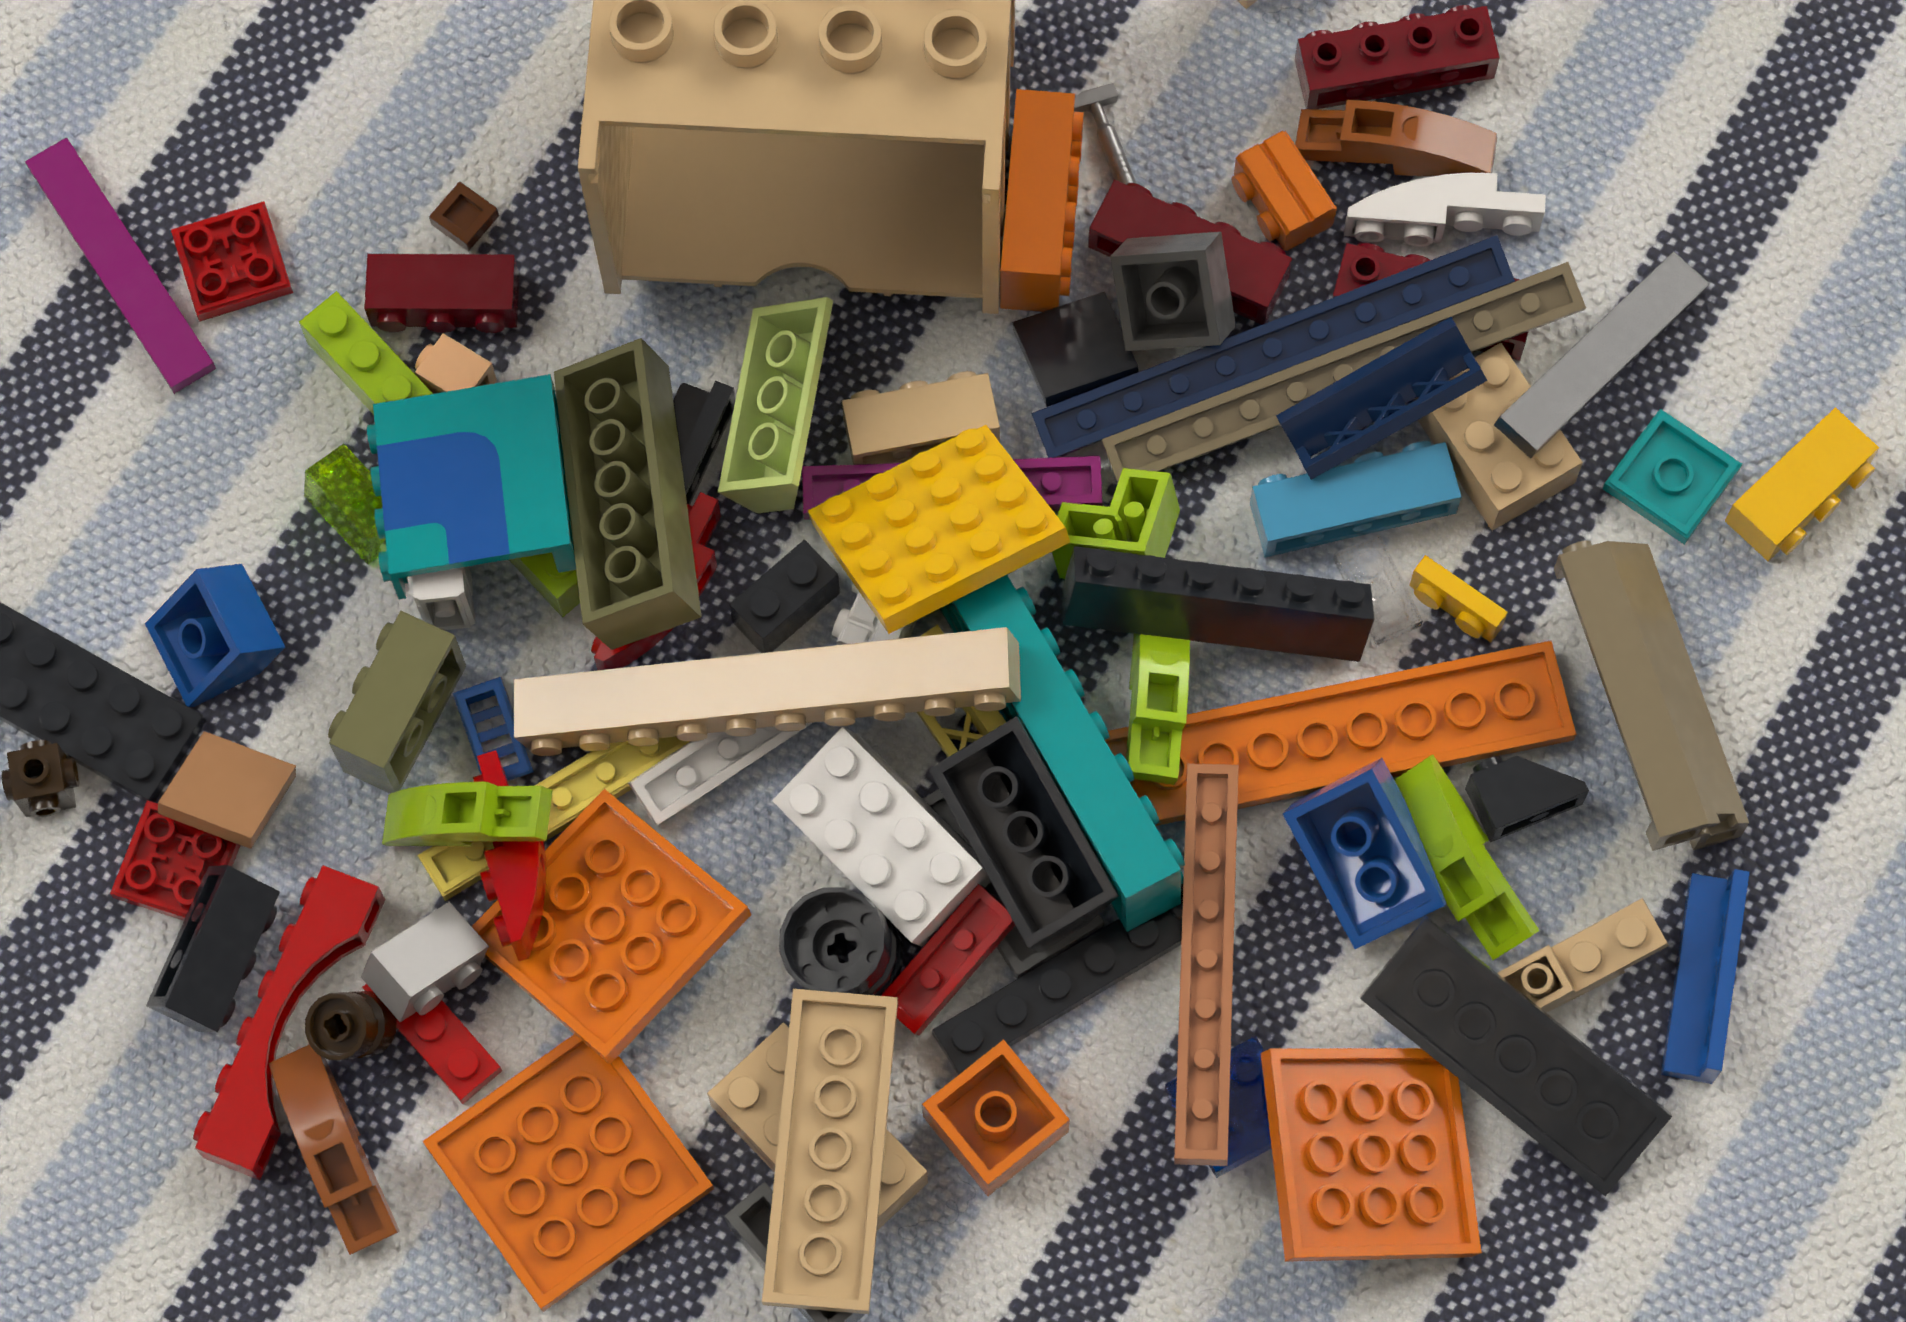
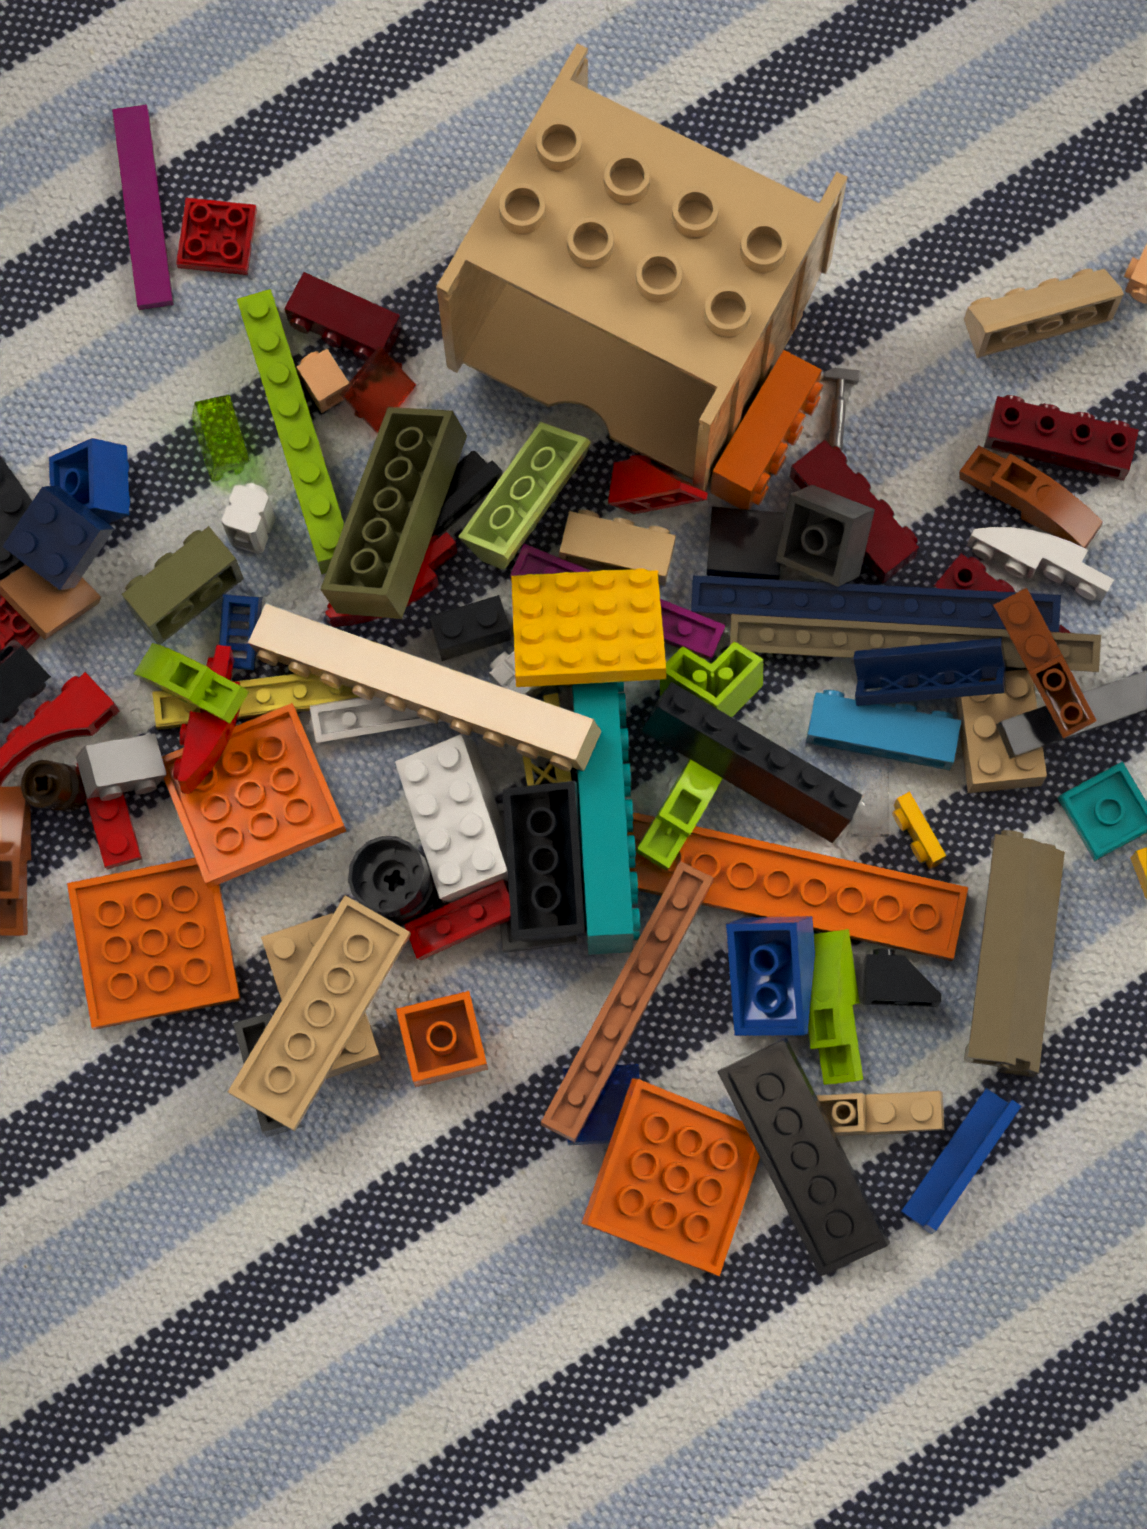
camera: 25 degrees right, 5 degrees up
teal panel [367,374,576,600] -> none
reddish brown plate [429,181,499,252] -> none
black plate [932,884,1183,1075] -> none
orange brick [1231,131,1337,251] -> none
none -> dark blue brick [2,485,115,590]
none -> clear red piece [340,347,416,433]
none -> red slope [608,455,708,515]
none -> dark orange slope [993,587,1097,738]

